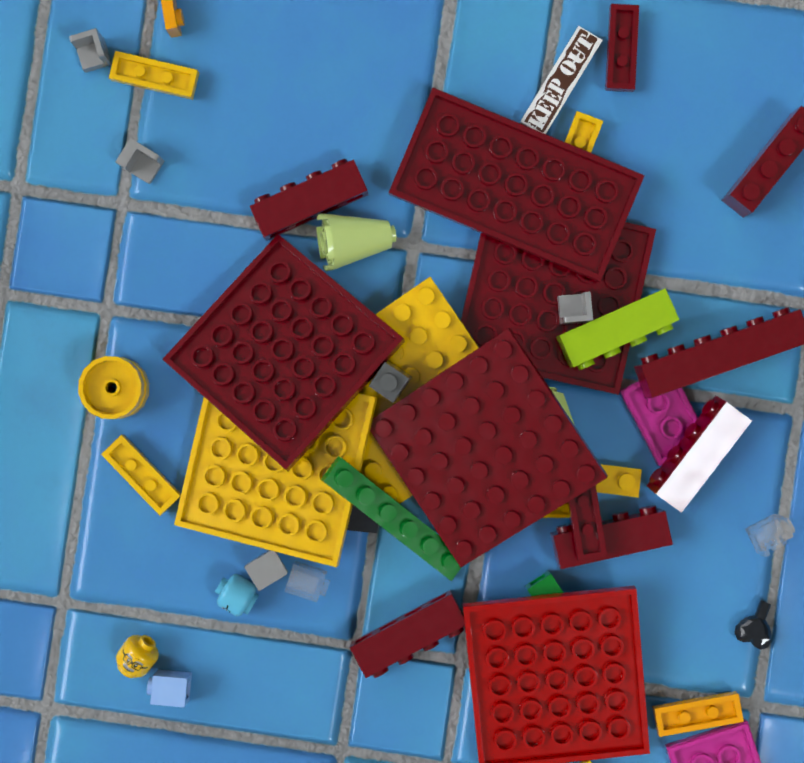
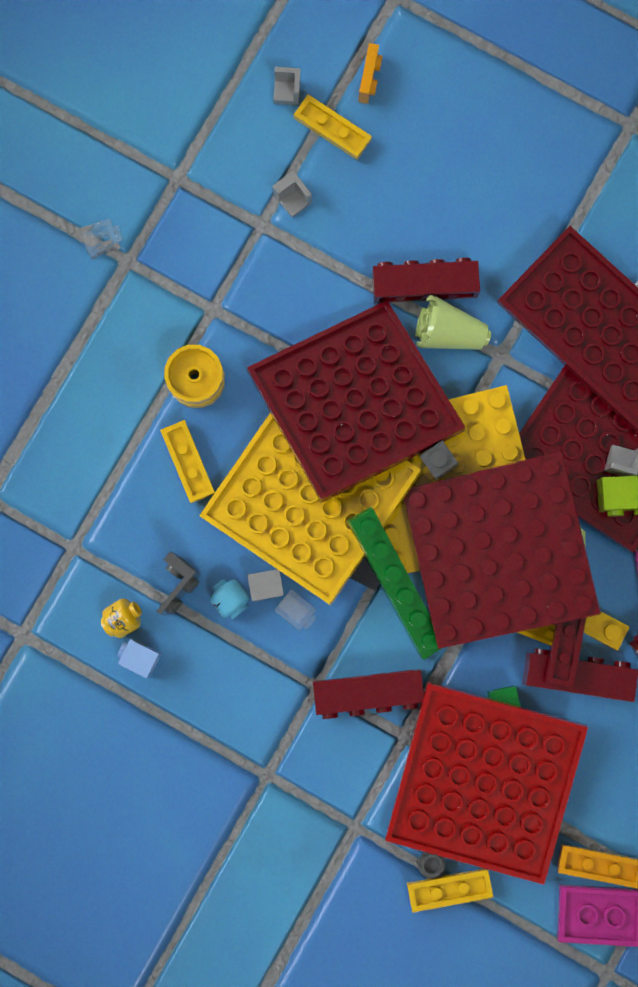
camera: 20 degrees right, 5 degrees down
none -> dark grey bracket [156,551,201,615]

